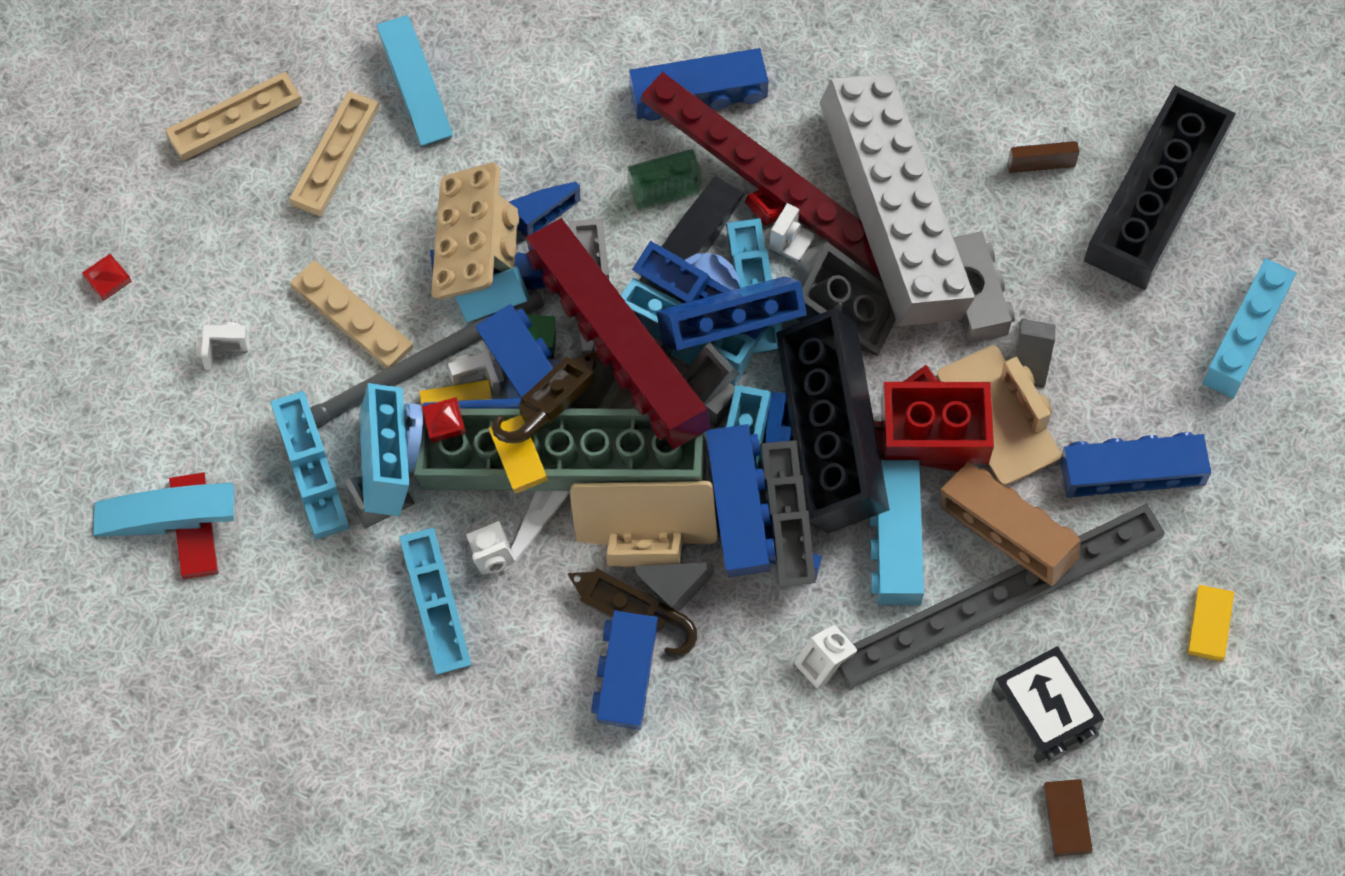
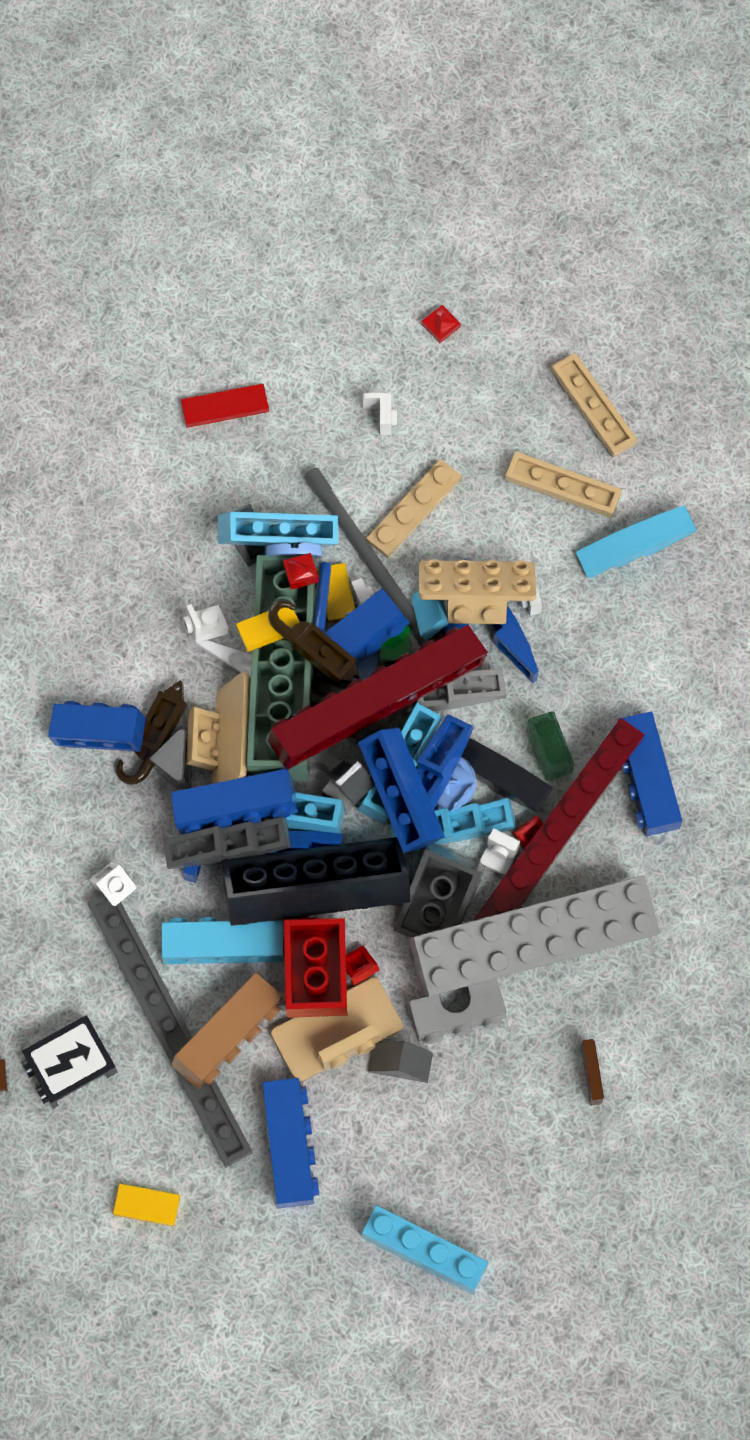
camera: 90 degrees right, 5 degrees up
medium azure slope [94,483,235,537] -> none
medium azure slope [270,391,350,540] -> none
medium azure slope [399,527,471,675] -> none
black brick [1084,85,1236,290] -> none

